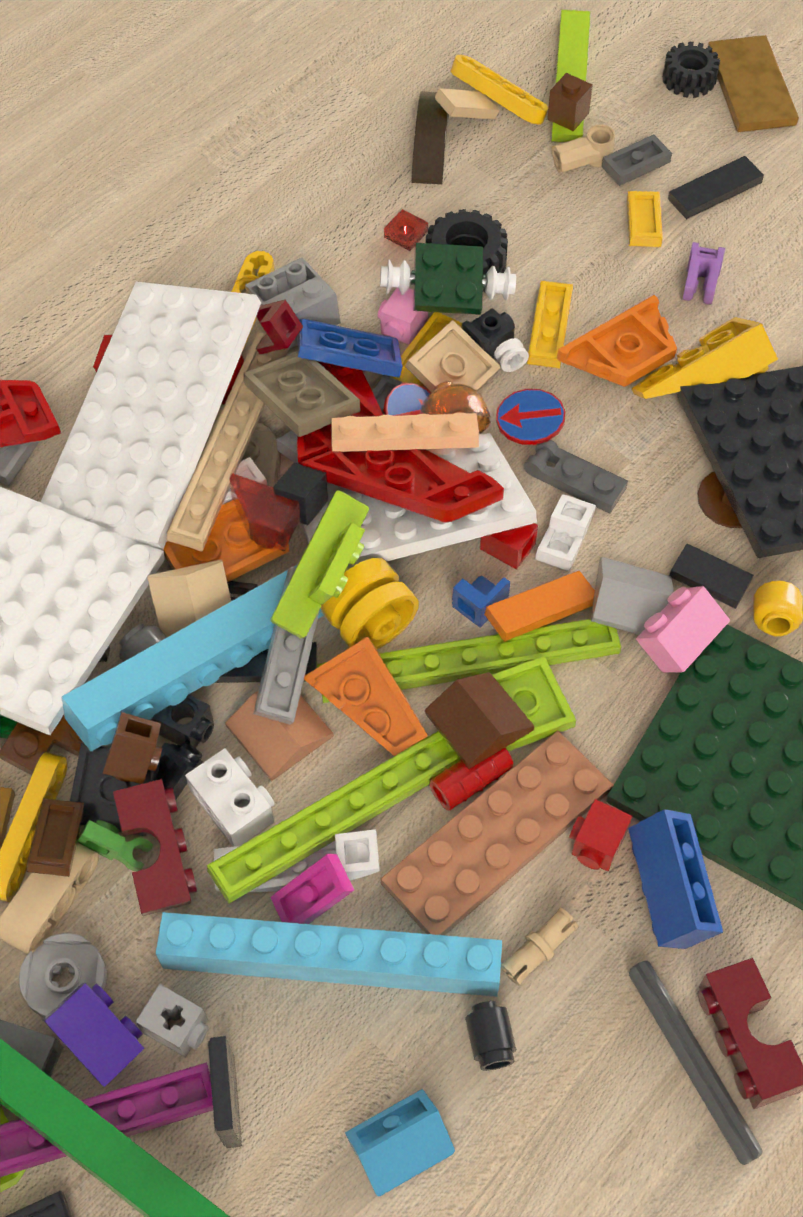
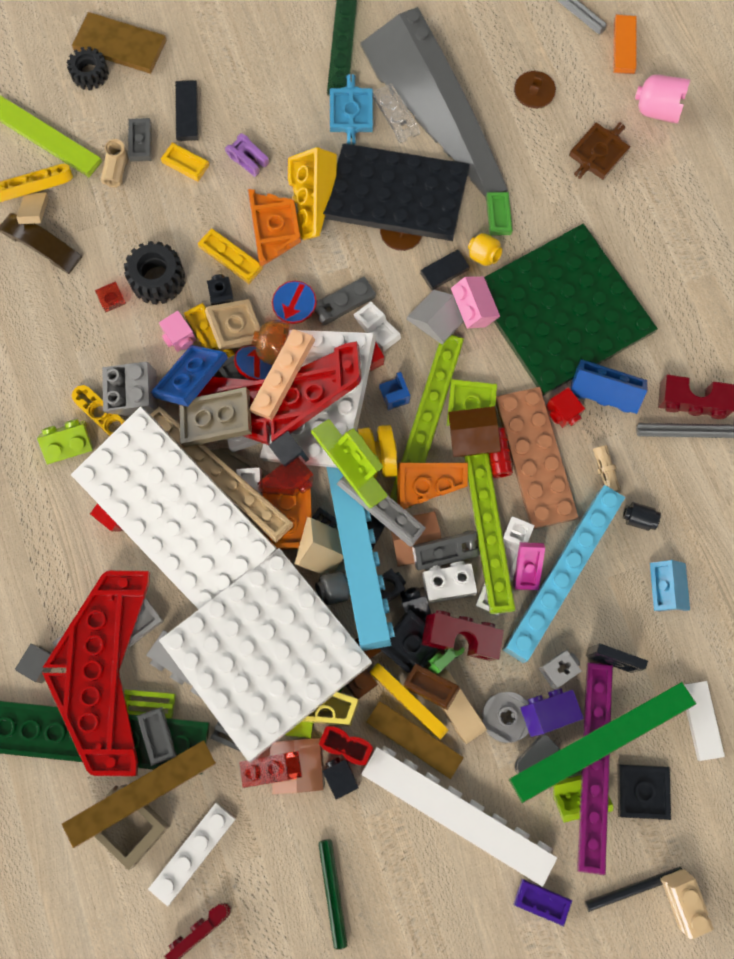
camera: 65 degrees left, 15 degrees up
reddish brown brick [103,712,162,784] -> none
dark red panel [256,299,303,354] -> none
dark green plate [380,243,516,315] -> none
orange tile [484,571,595,642] -> none
white bush [494,338,529,372] -> none
reddish brown brick [547,73,593,132] -> none
none -> lime bracket [37,419,94,465]
none -> dark grey plate [412,530,480,571]

